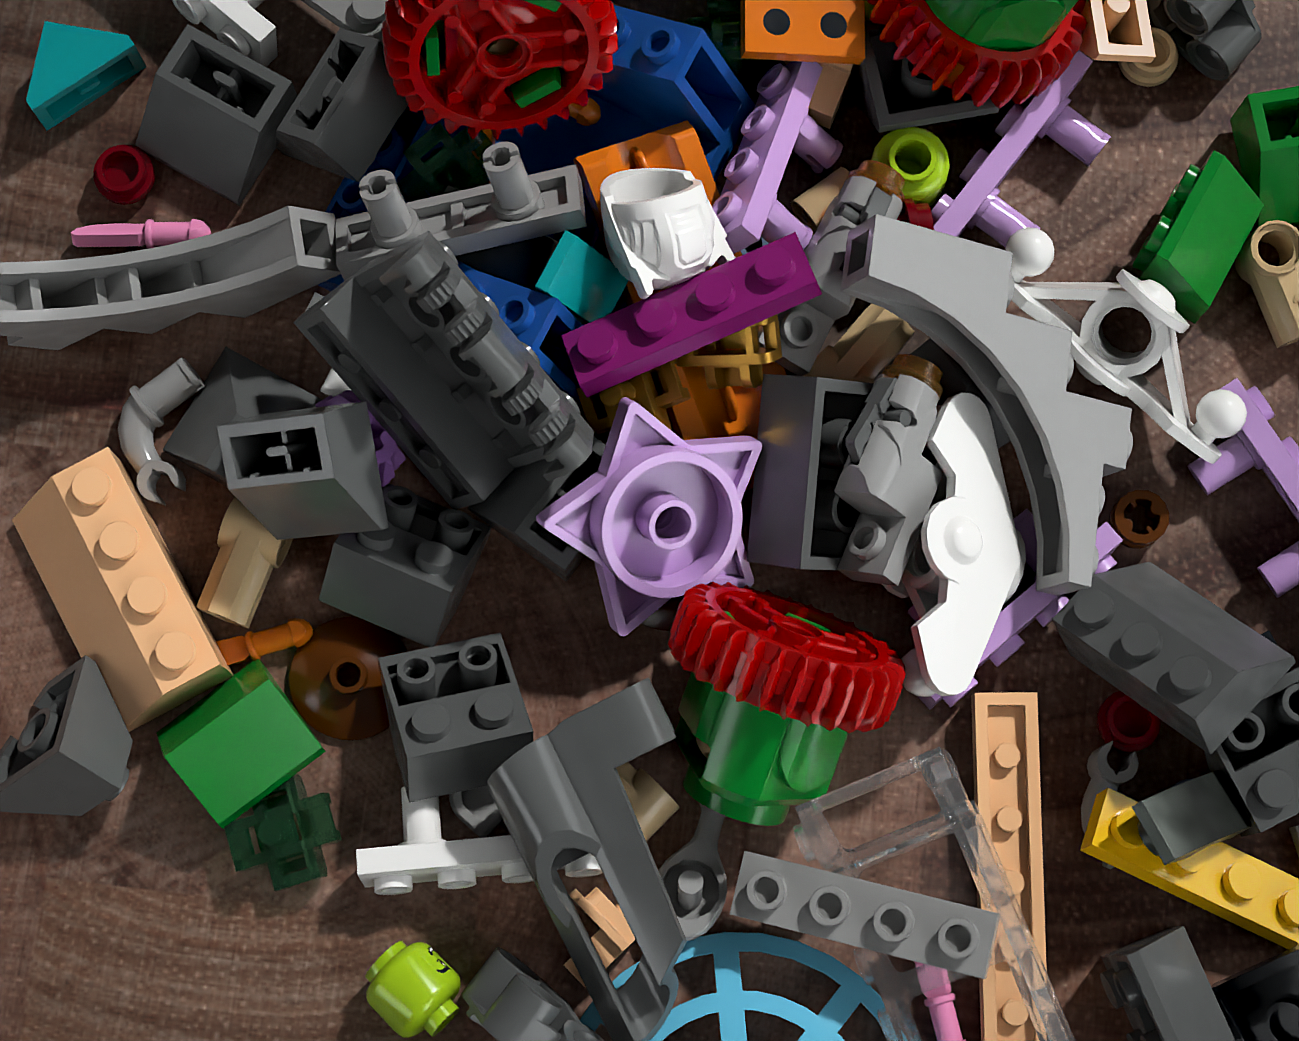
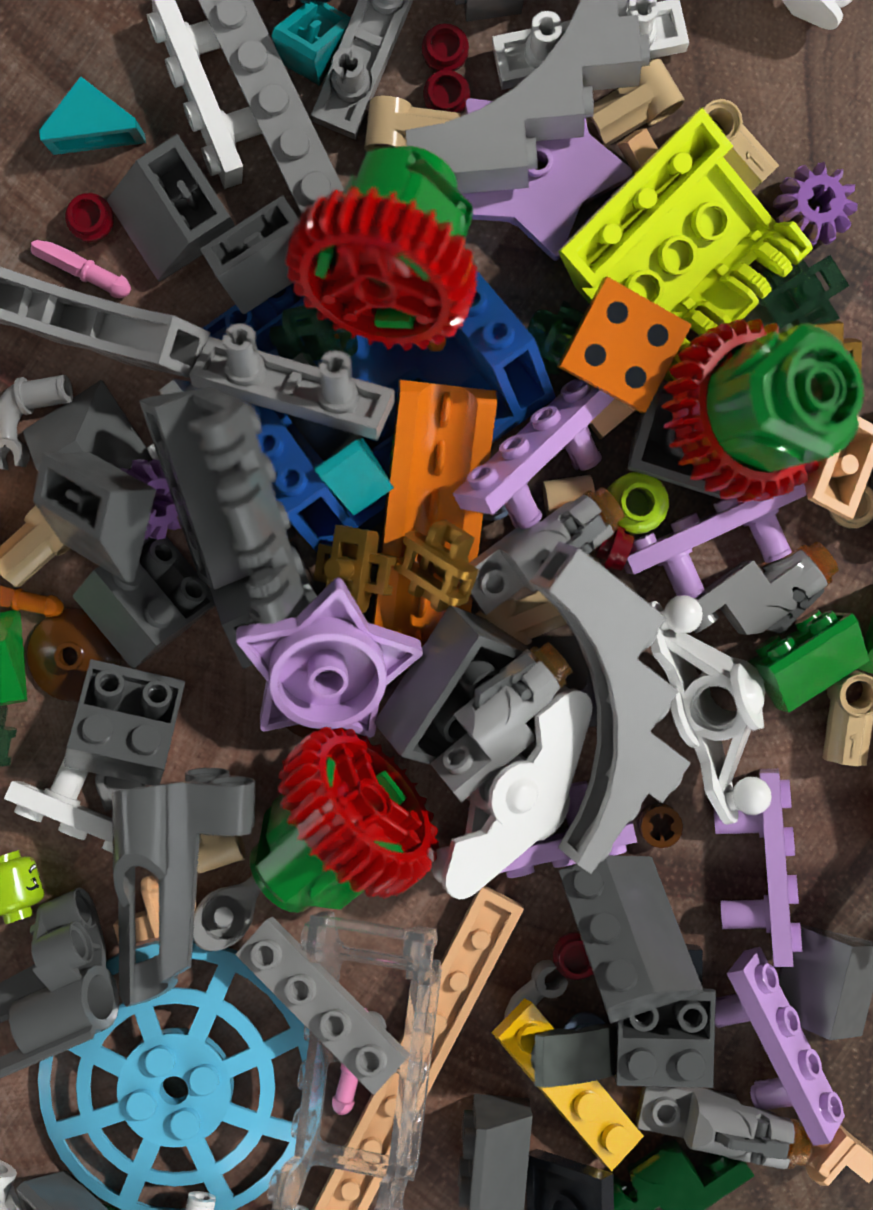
camera: 30 degrees right, 10 degrees up
magenta plate [561,232,822,397] -> none
white helmet [600,168,735,299] -> none
none -> light grey plate [694,541,839,635]

